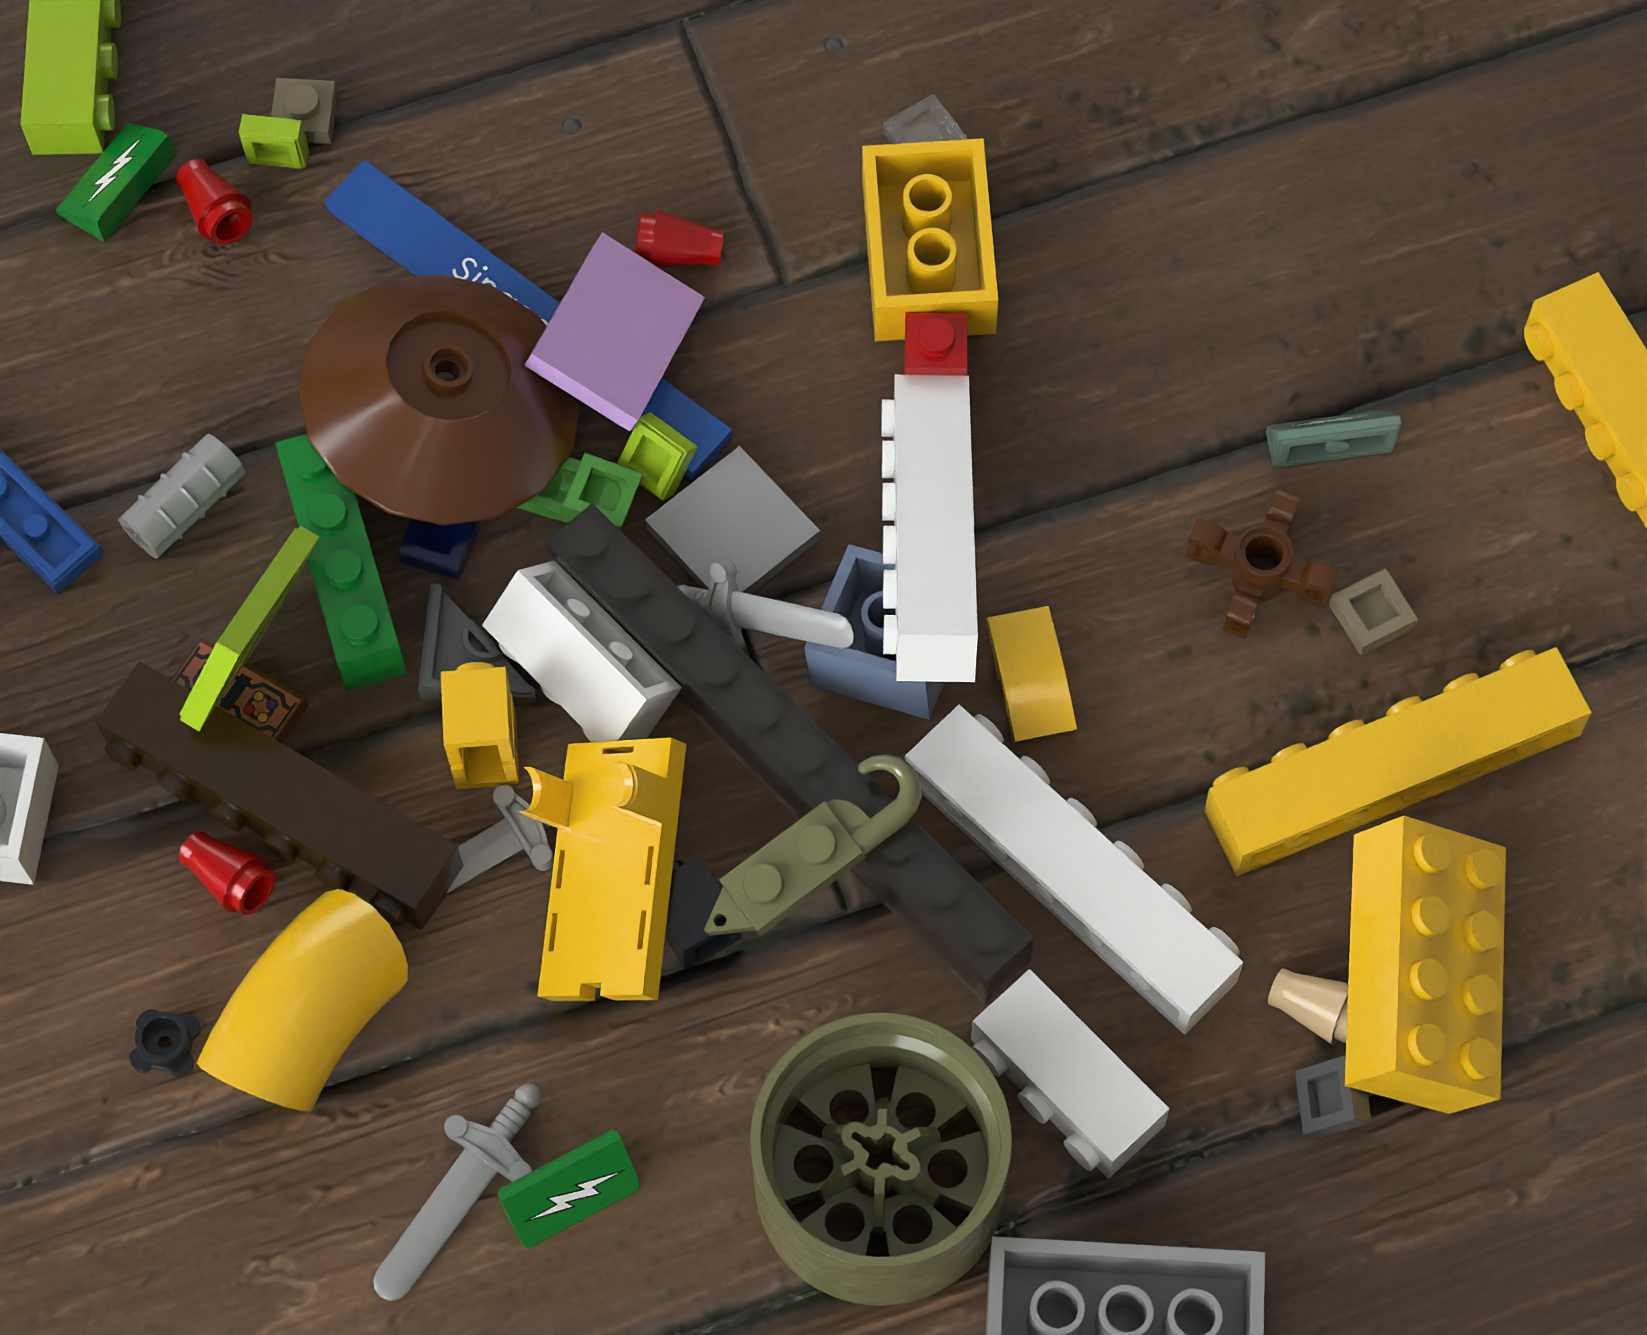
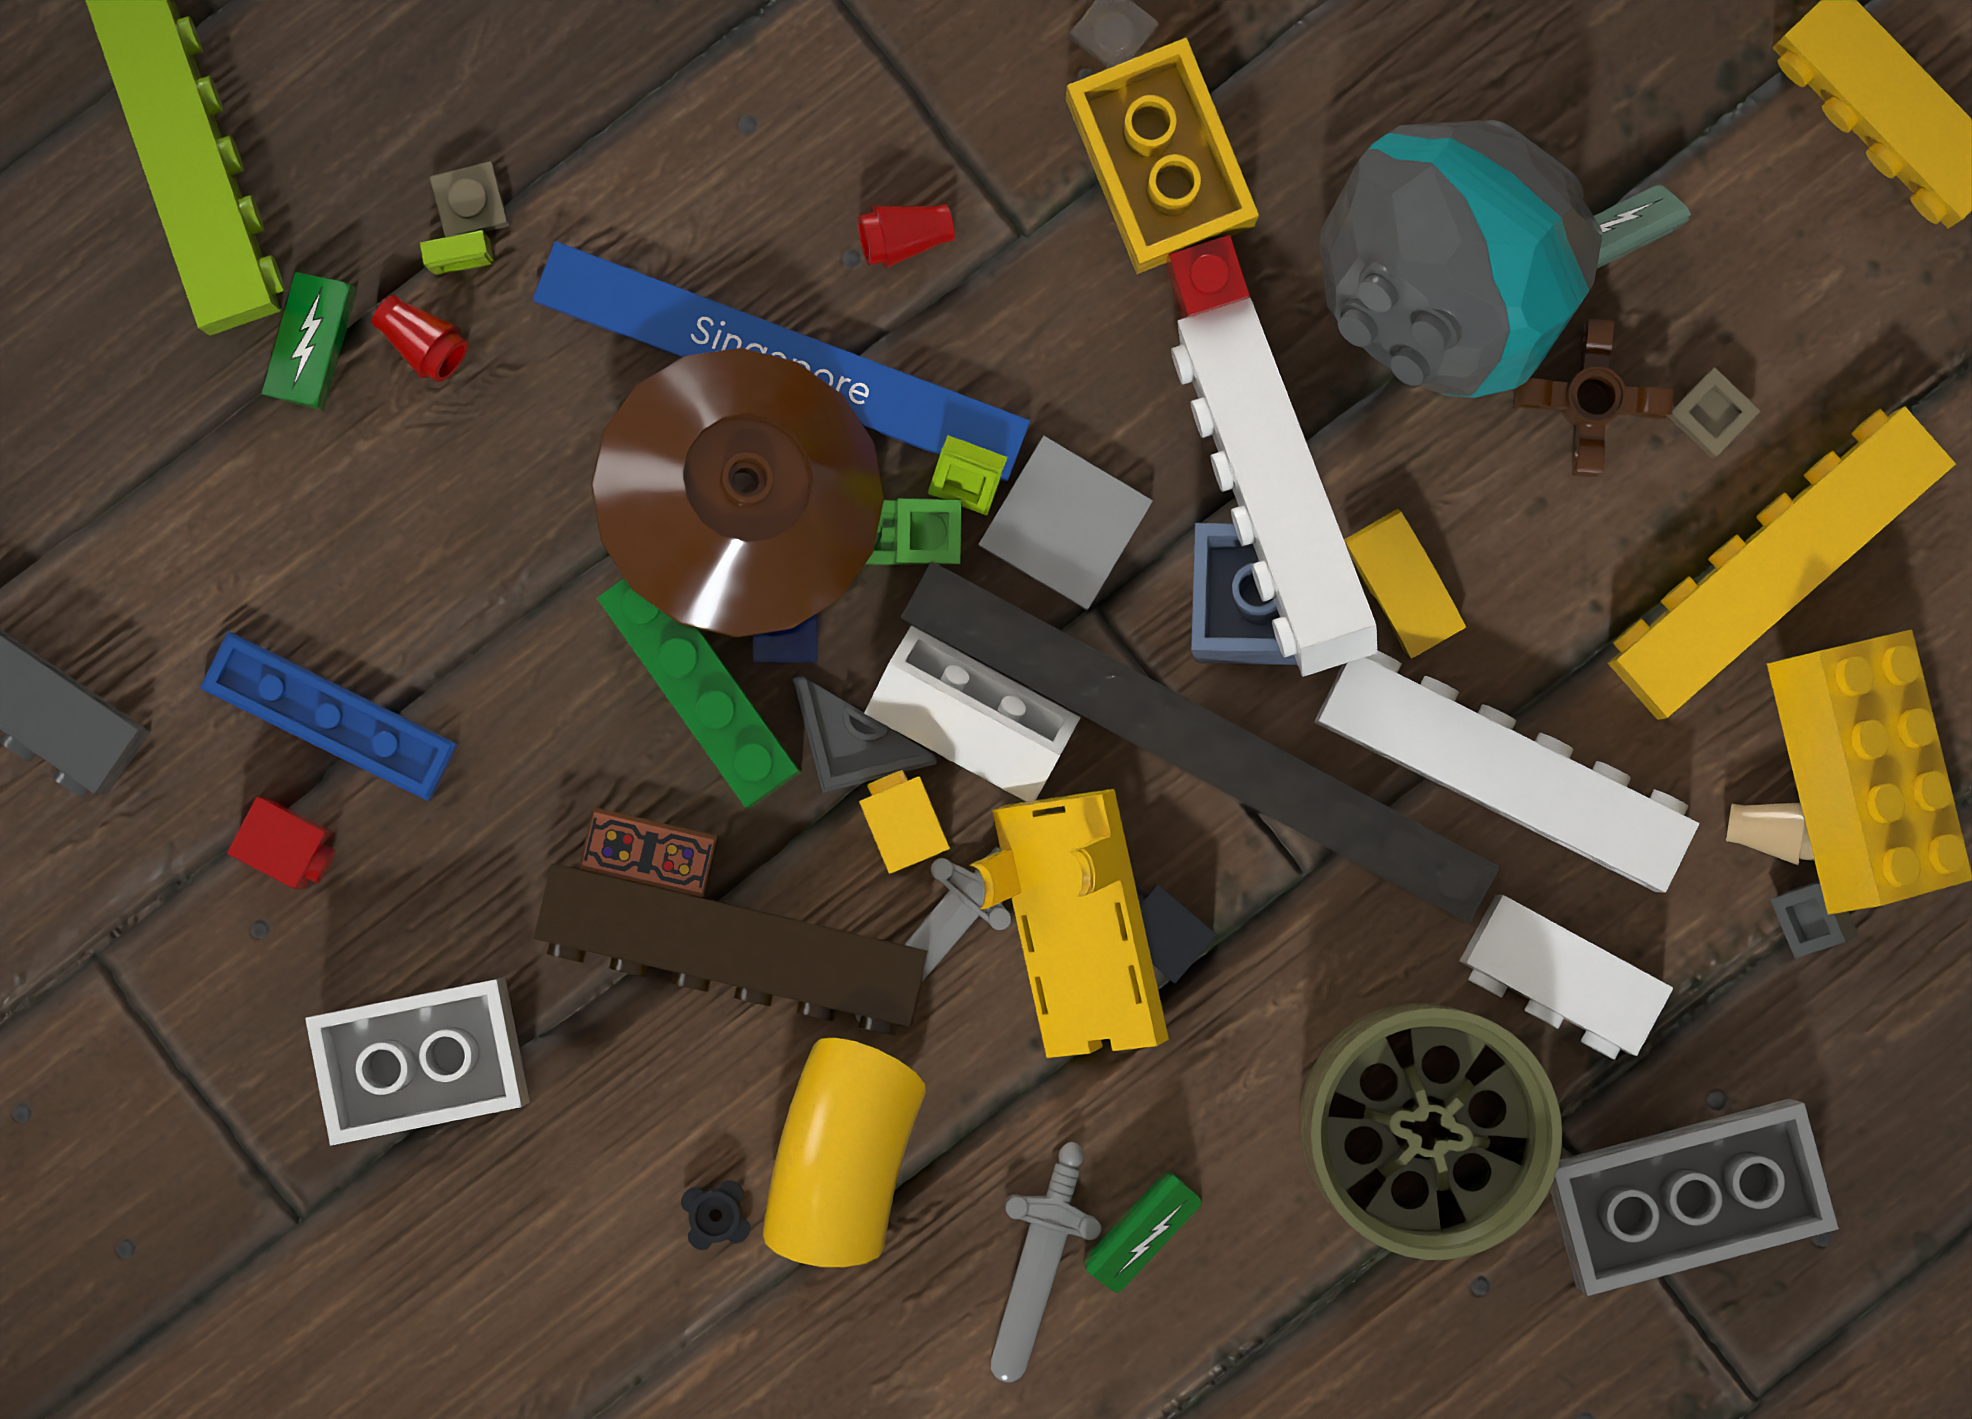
camera: 20 degrees left, 20 degrees up
light grey axle [118,434,246,559] -> none
lime tile [179,525,319,731] -> none
red cone [179,830,276,915] -> none
lavender tile [524,232,705,432] -> none
light grey sword [669,558,854,655] -> none
olive plate [704,754,922,936] -> none
none -> dark grey rock [1319,120,1602,398]

